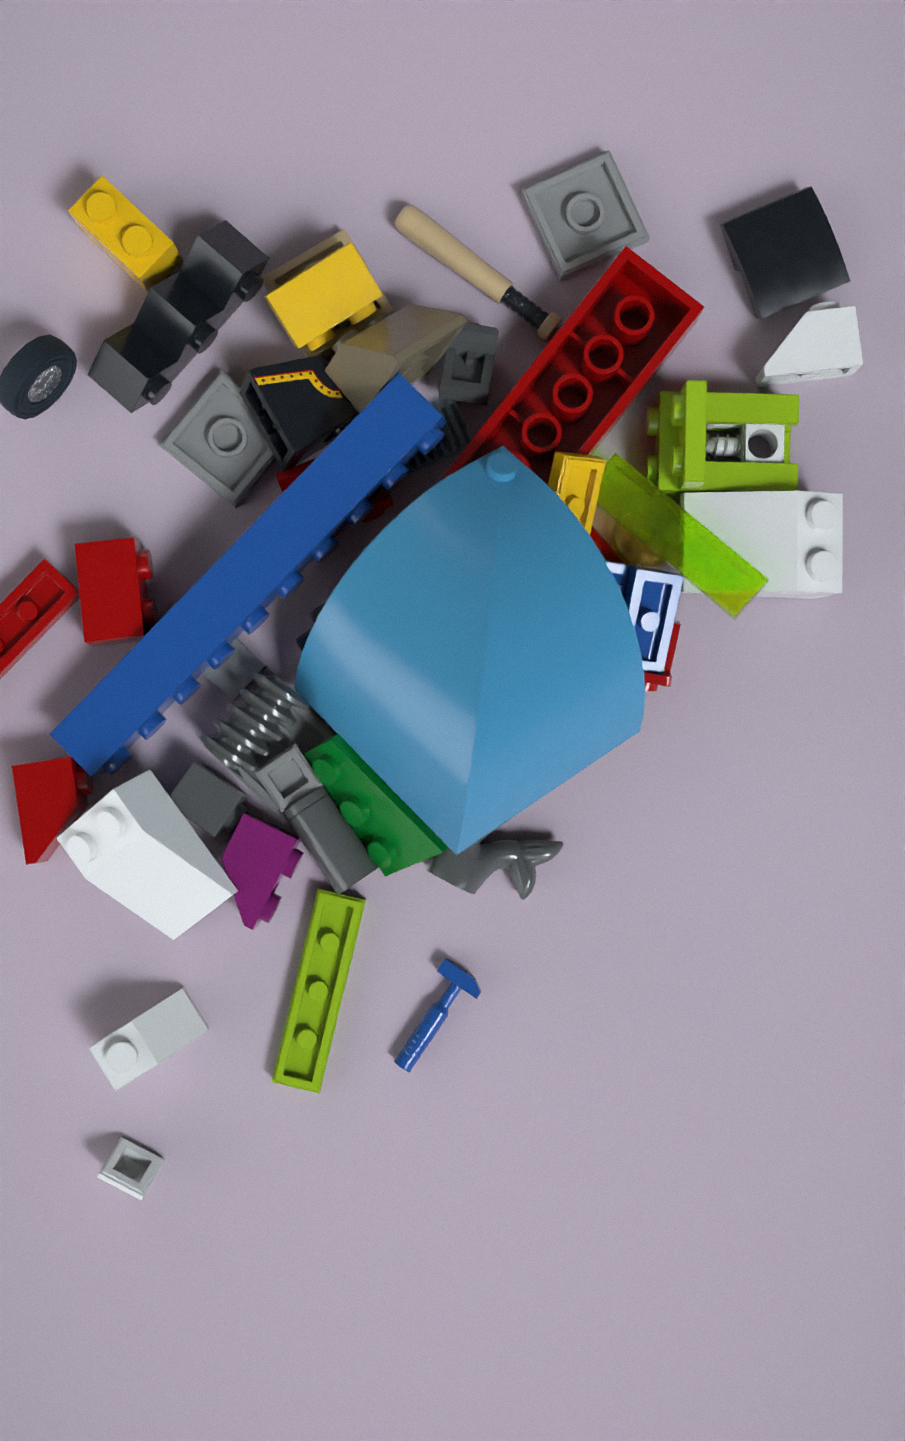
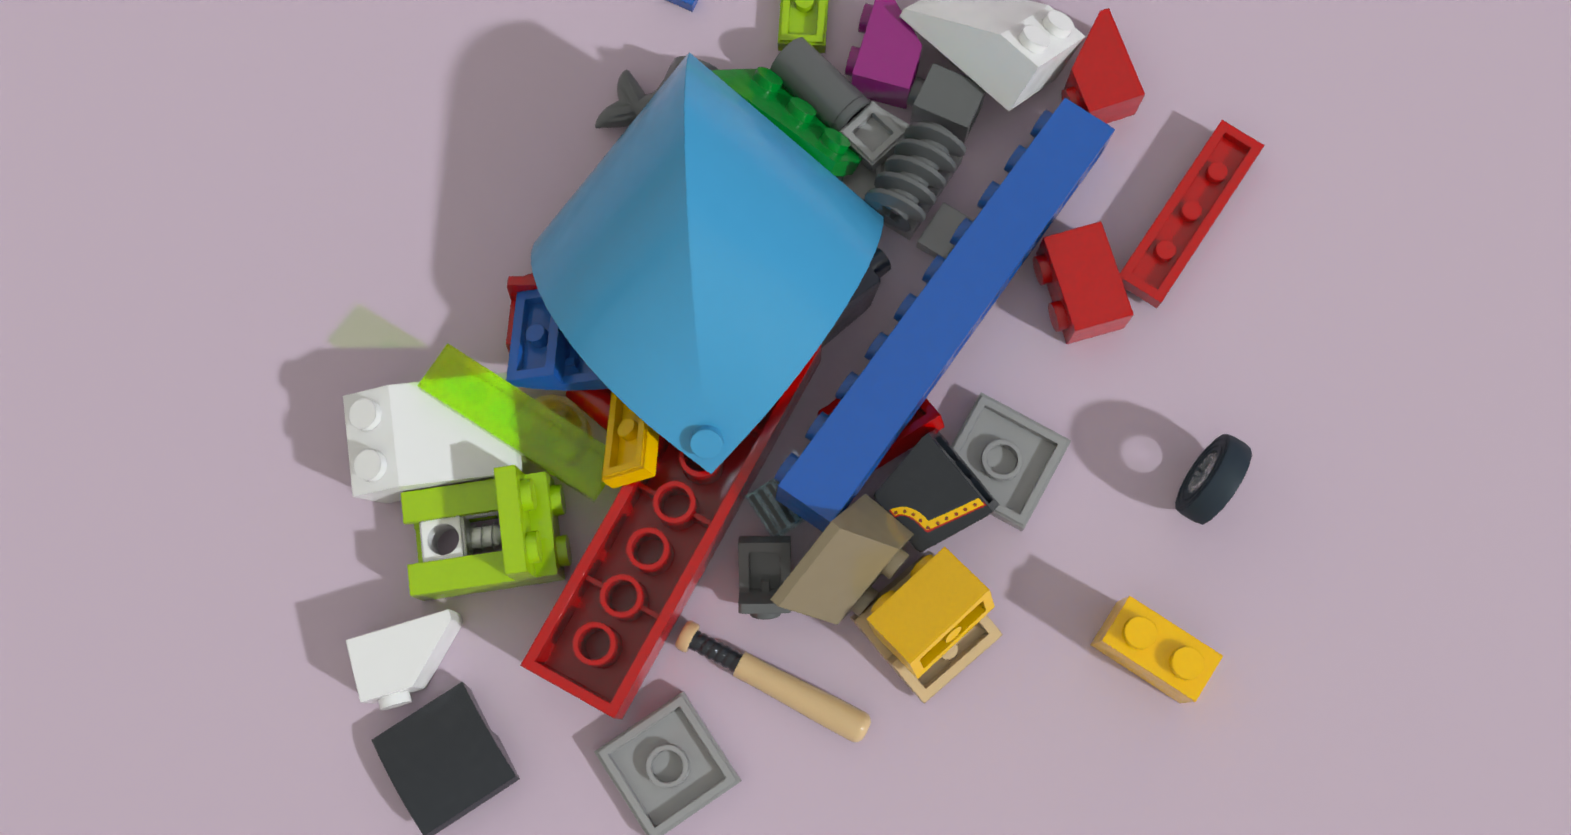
camera: 175 degrees right, 10 degrees down
black brick [87,220,270,413] -> none

